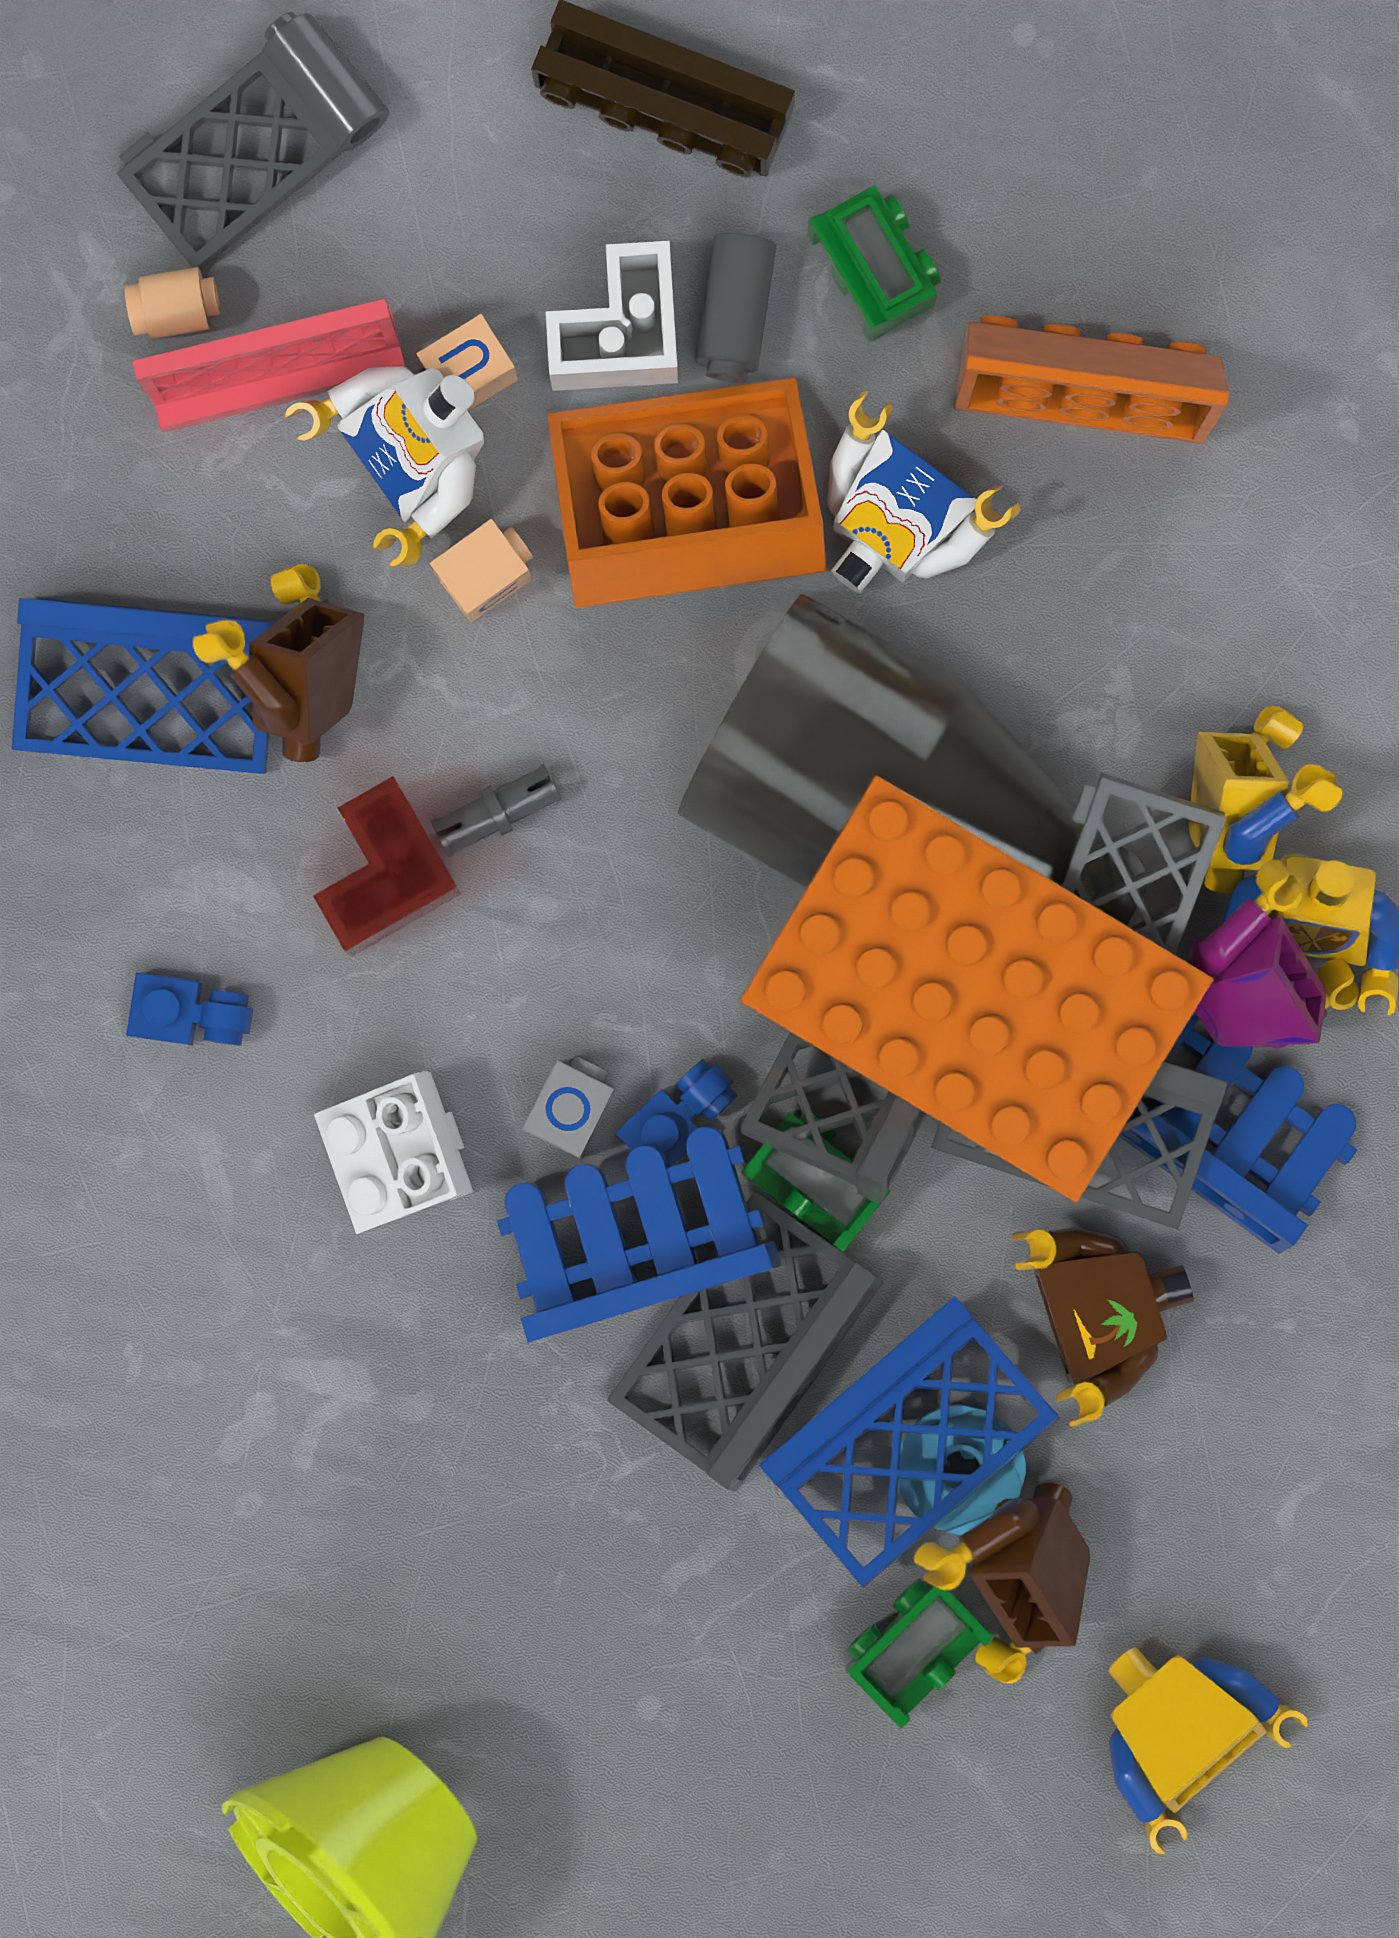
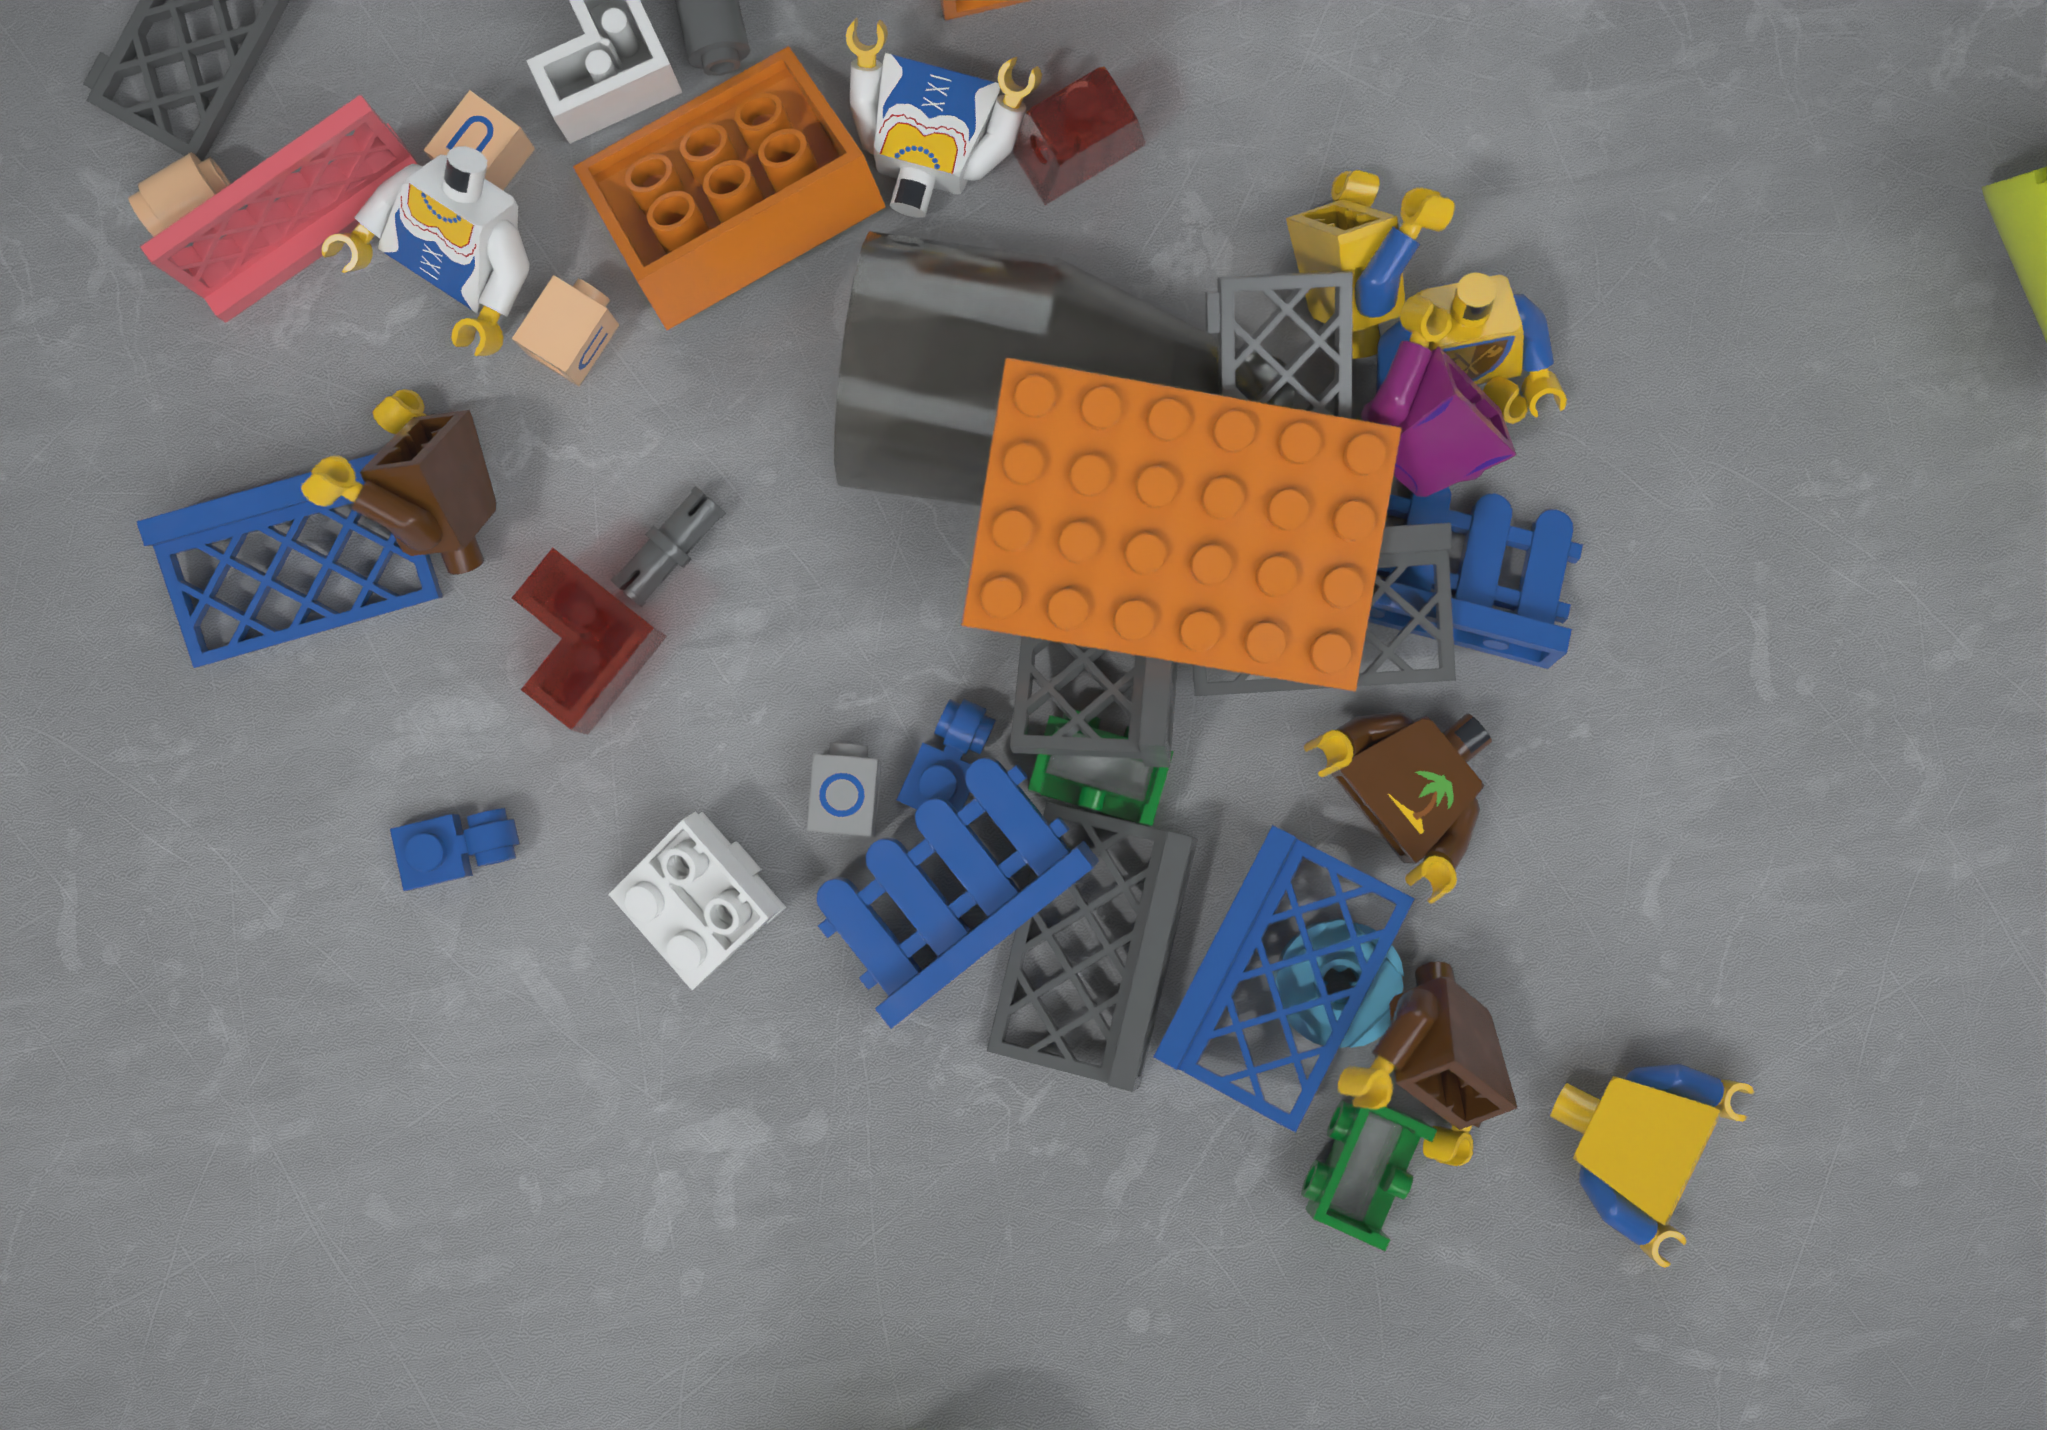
camera: 30 degrees left, 0 degrees up
none -> clear red torso [1013,66,1145,205]

